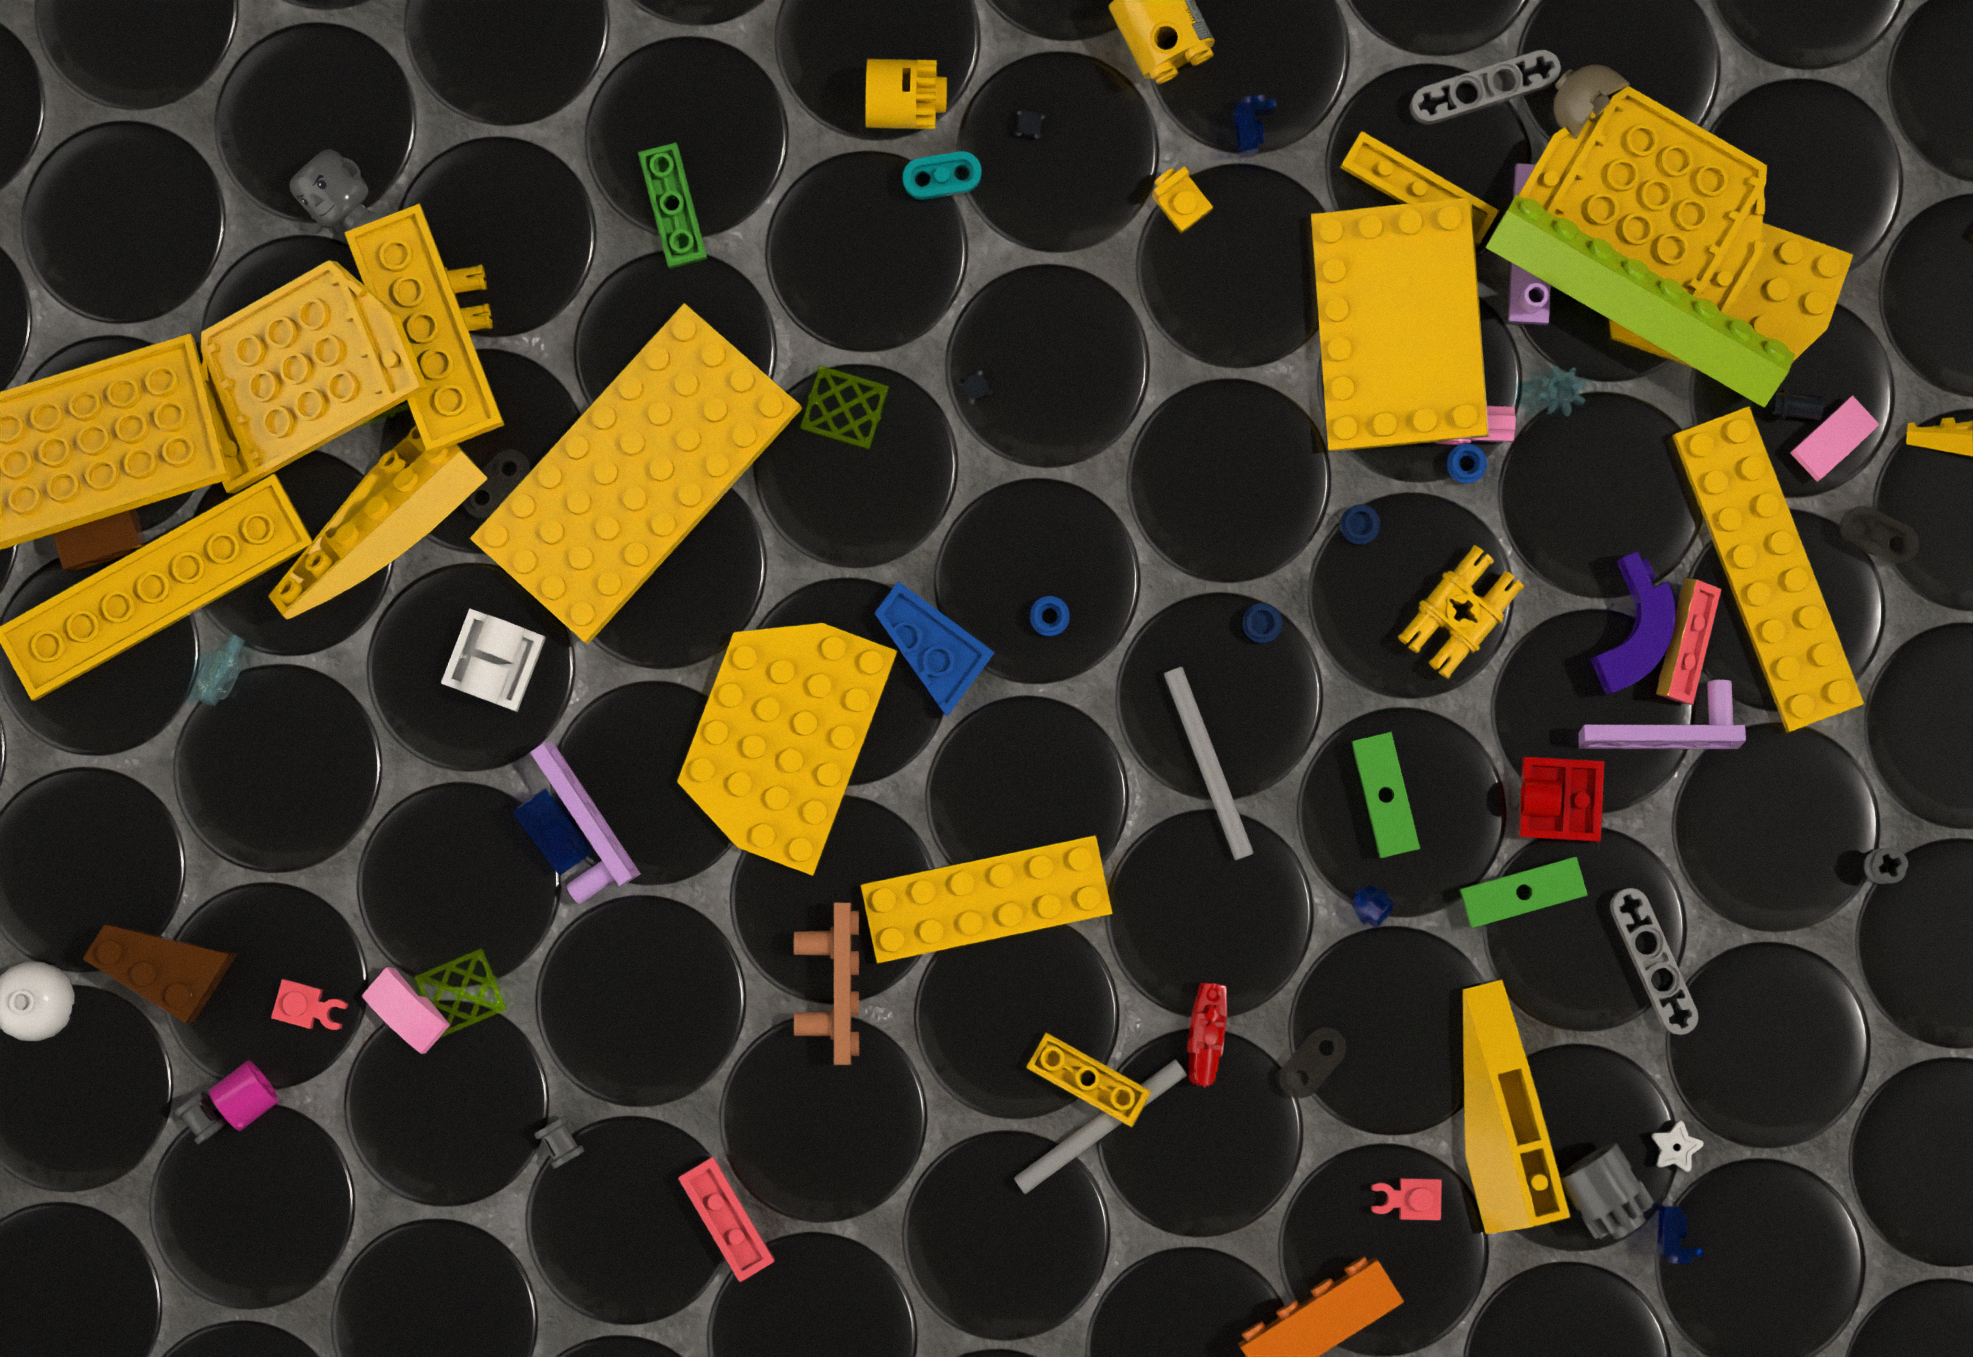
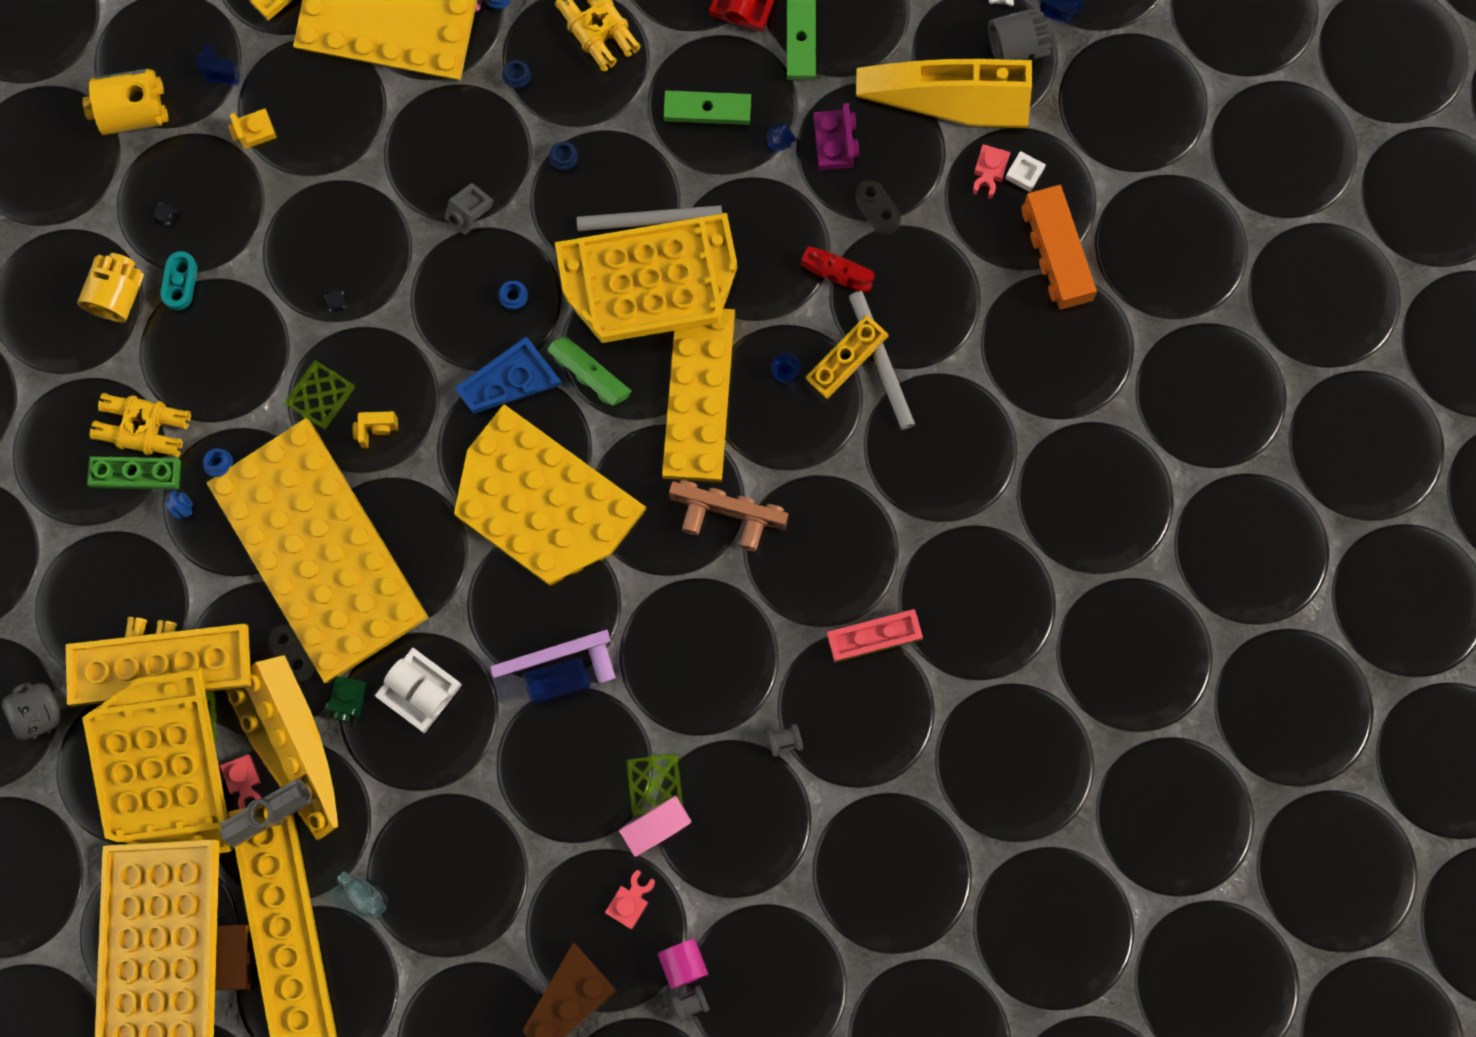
camera: 70 degrees left, 10 degrees down
none -> yellow pin [90,393,191,458]
none -> blue plate [165,490,193,519]
none -> blue plate [203,448,233,477]
none -> coral plate [220,754,263,809]
none -> dark grey piece [220,779,312,847]
none -> dark green bracket [325,676,368,722]
none -> yellow bracket [353,411,398,448]
none -> dark grey bracket [445,183,494,235]
none -> bright green tile [547,336,632,406]
none -> yellow plate [555,213,737,343]
none -> clear blue plate [770,353,800,382]
none -> magenta bracket [813,103,859,170]
none -> white plate [1005,151,1046,192]

